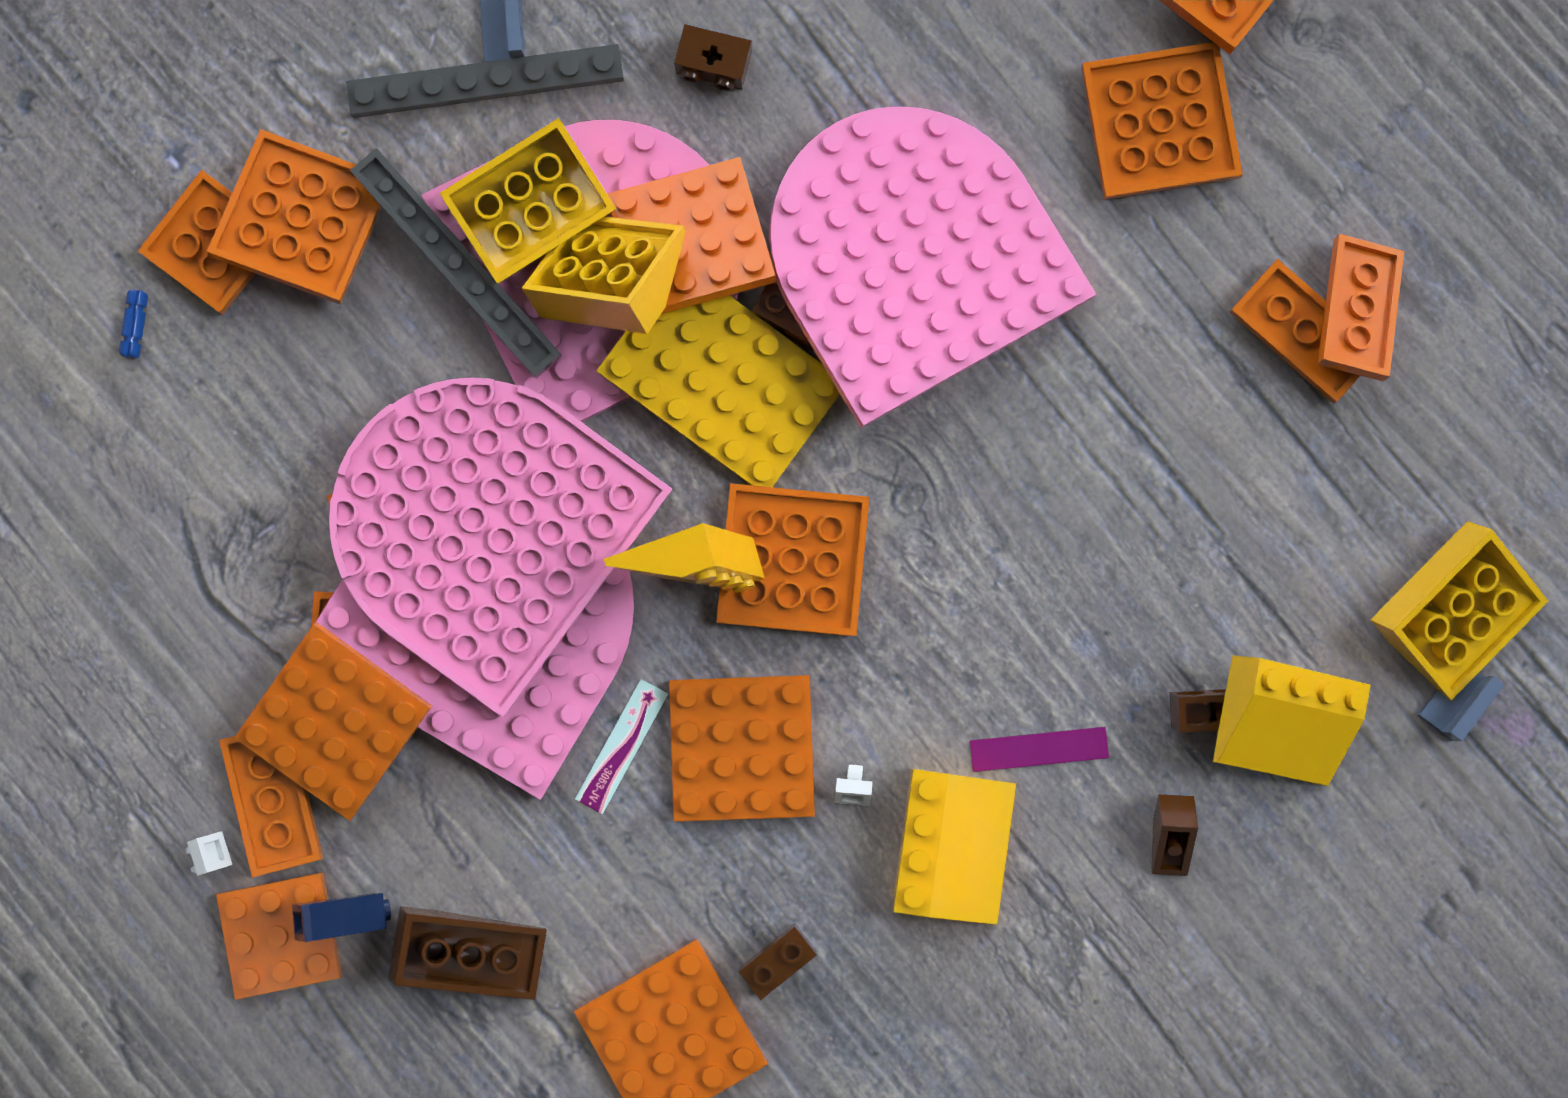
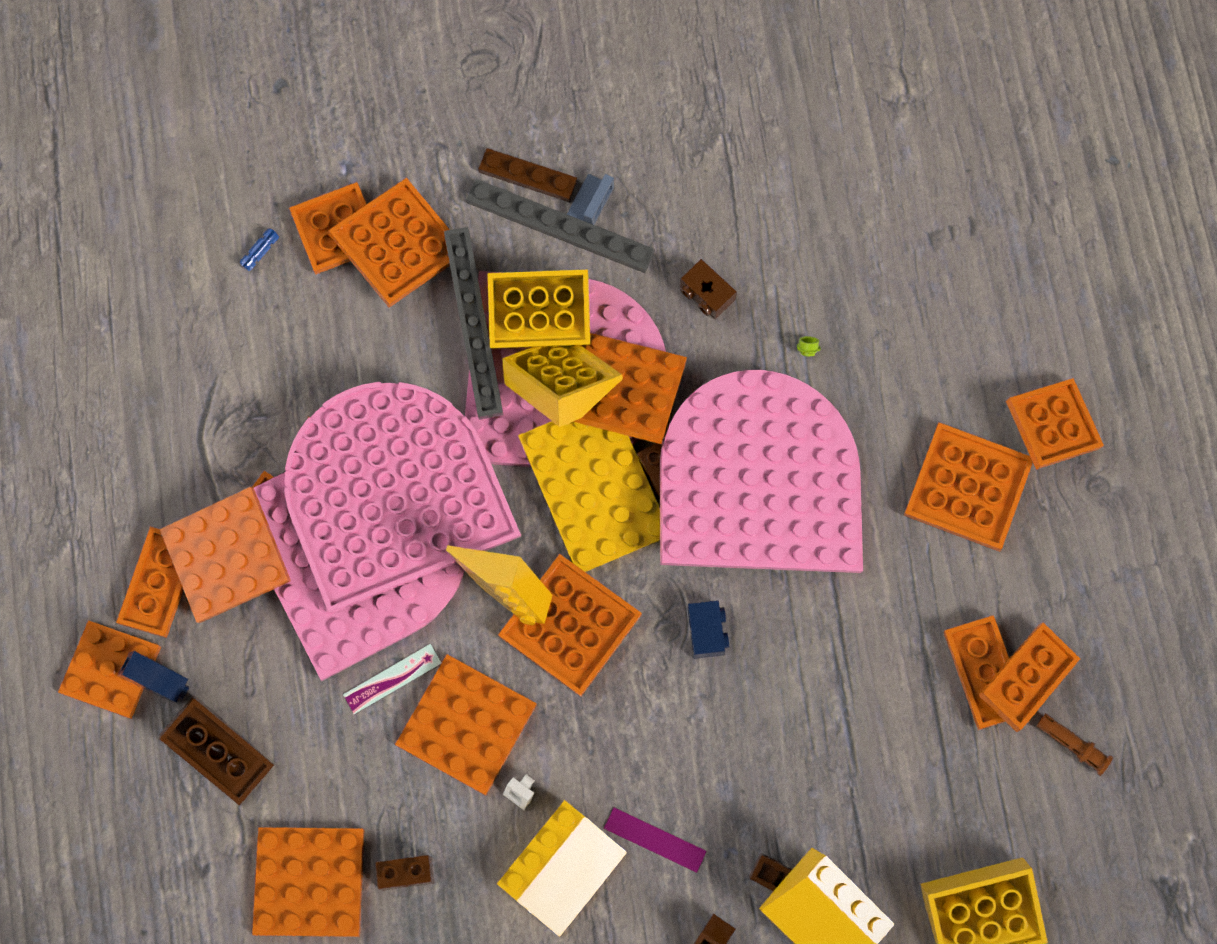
camera: 30 degrees right, 10 degrees down
white tile [185,831,232,876] -> none
none -> reddish brown plate [478,148,577,202]
none -> dark blue brick [687,600,729,659]
none -> lime plate [796,336,821,357]
none -> dark orange pin [1036,713,1114,776]

